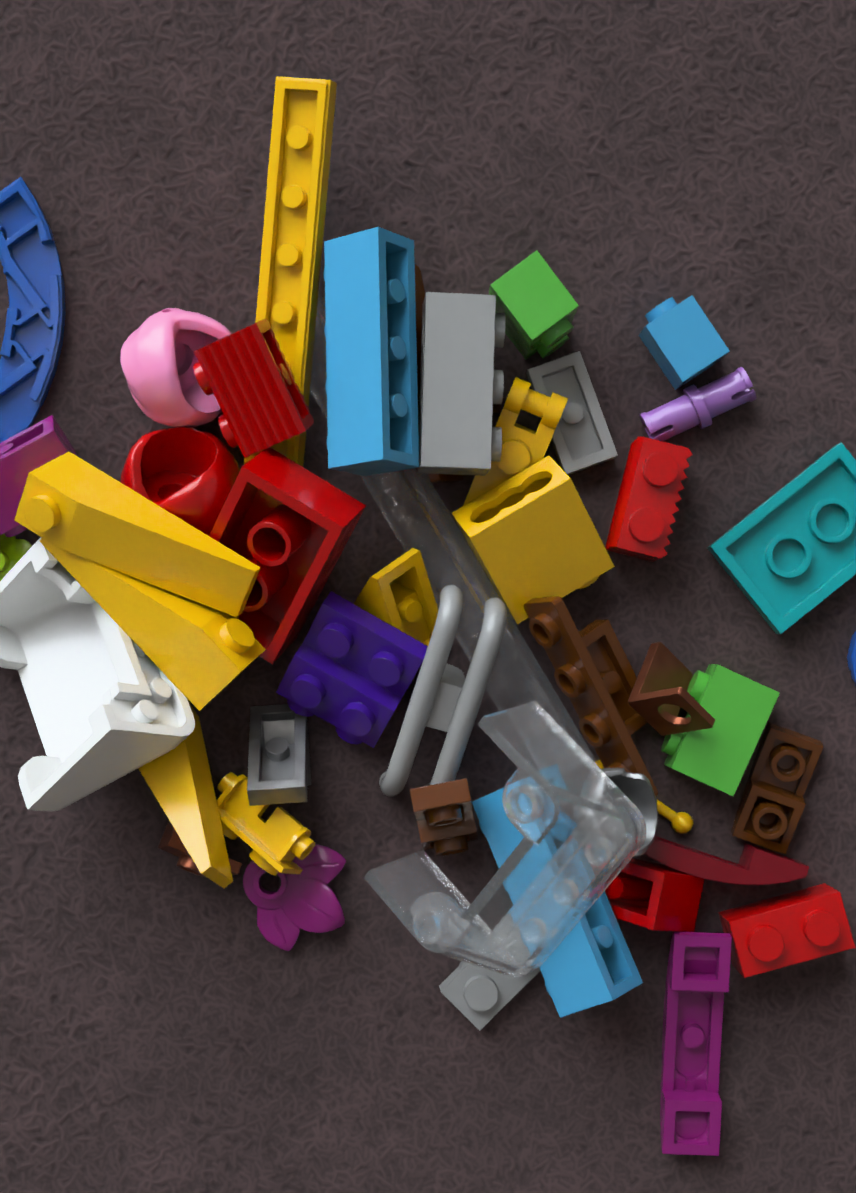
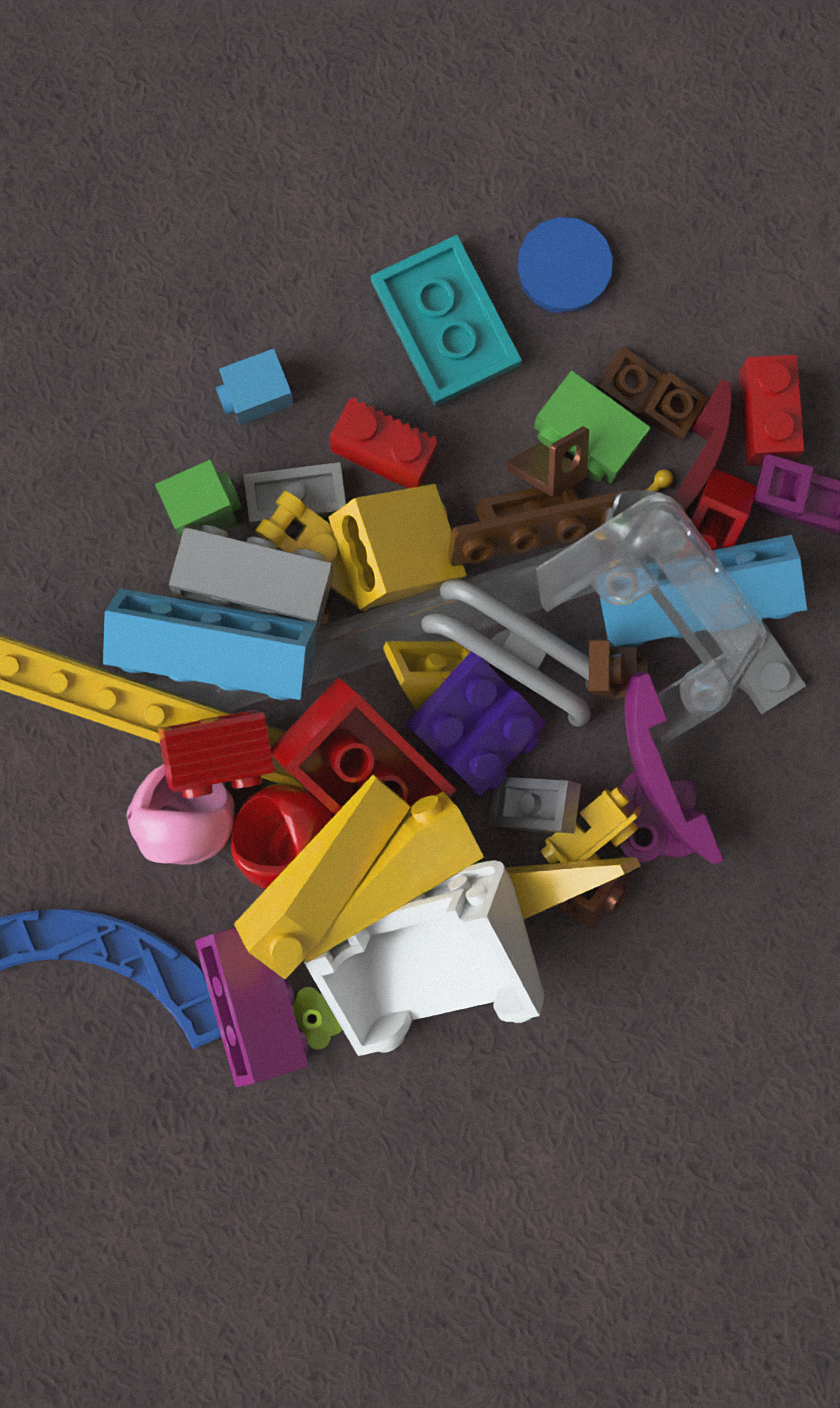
camera: 80 degrees left, 5 degrees down
medium lavender pin [639,367,756,441] -> none
none -> magenta slope [625,672,723,865]

